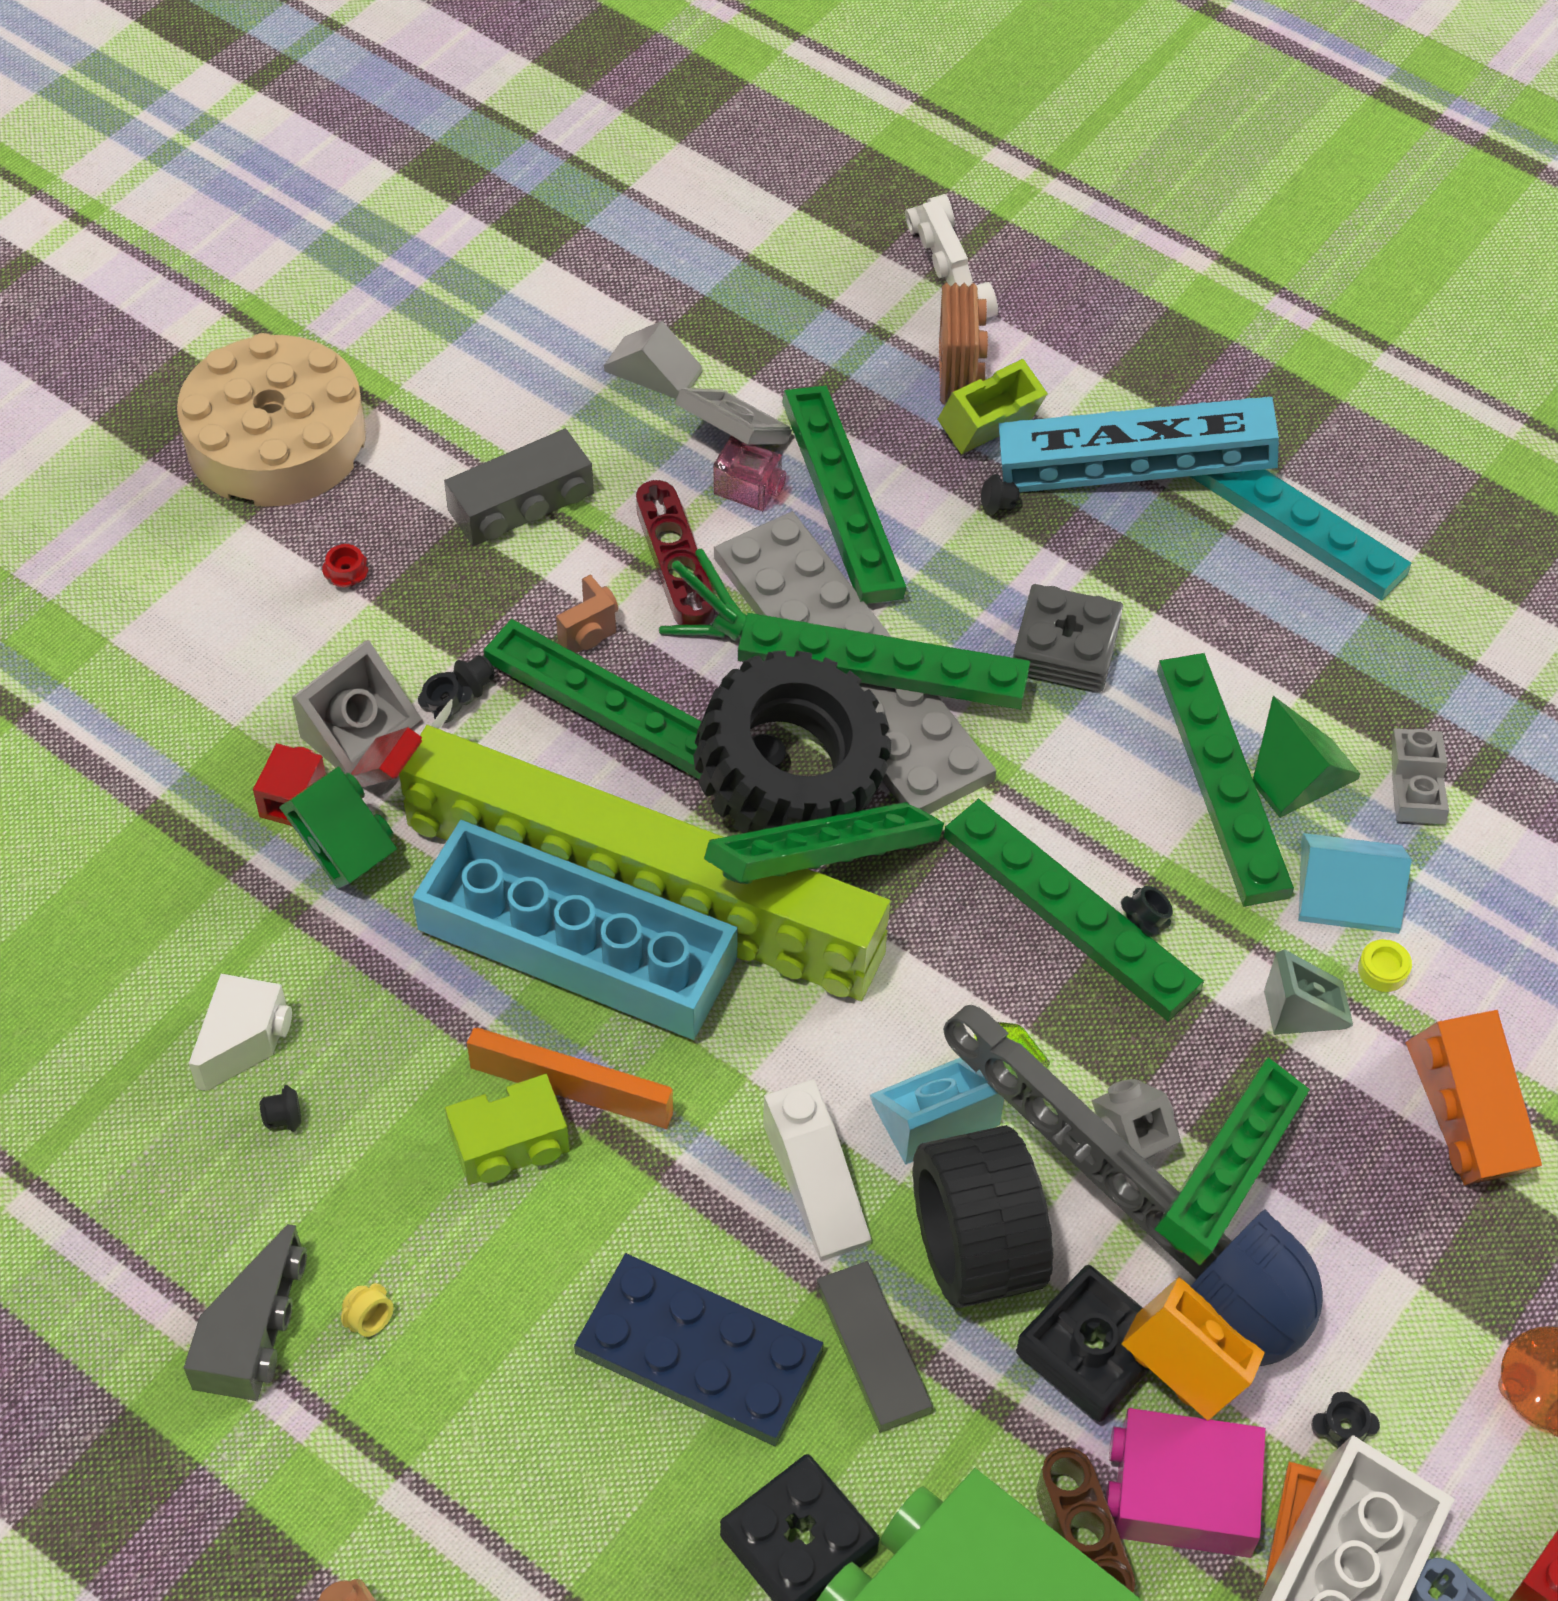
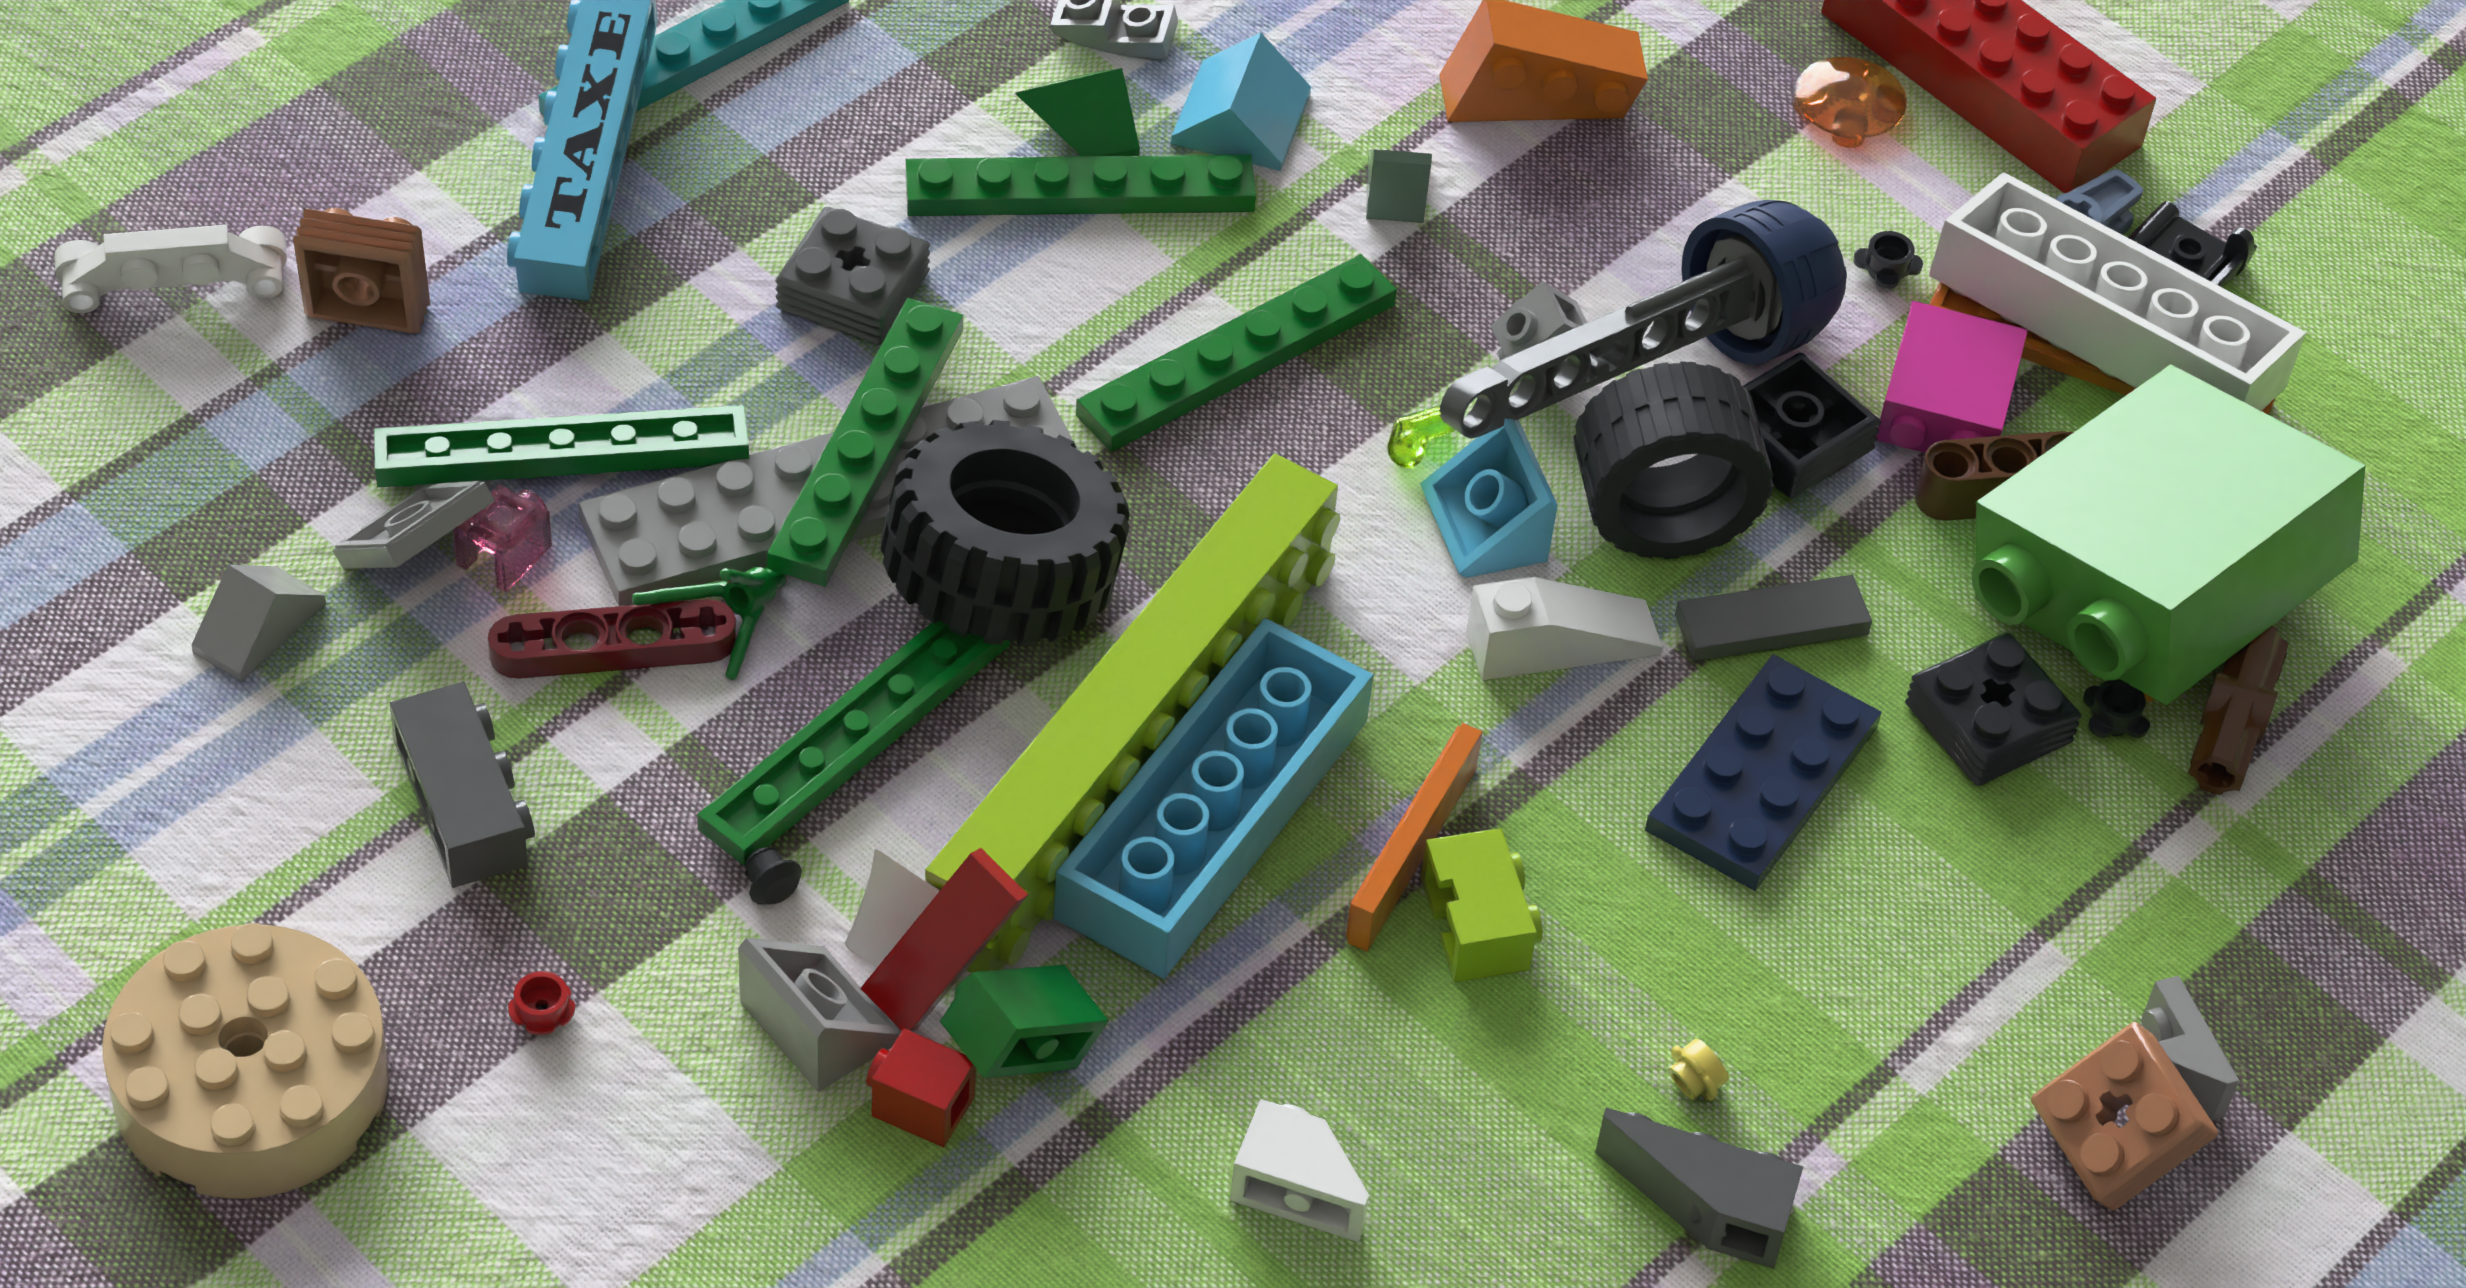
camera: 85 degrees left, 5 degrees down
black piece [259,1085,302,1132] -> none
black plate [418,672,474,724] -> none
nougat bracket [556,574,618,653] -> none
green plate [704,802,944,884] -> none
lime brick [937,359,1048,455] -> none
black piece [981,474,1020,515] -> none
black plate [1121,886,1173,937] -> none
light orange brick [1122,1276,1265,1421] -> none
green plate [1154,1057,1310,1265] -> none
neon yellow tile [1358,939,1412,992] -> none

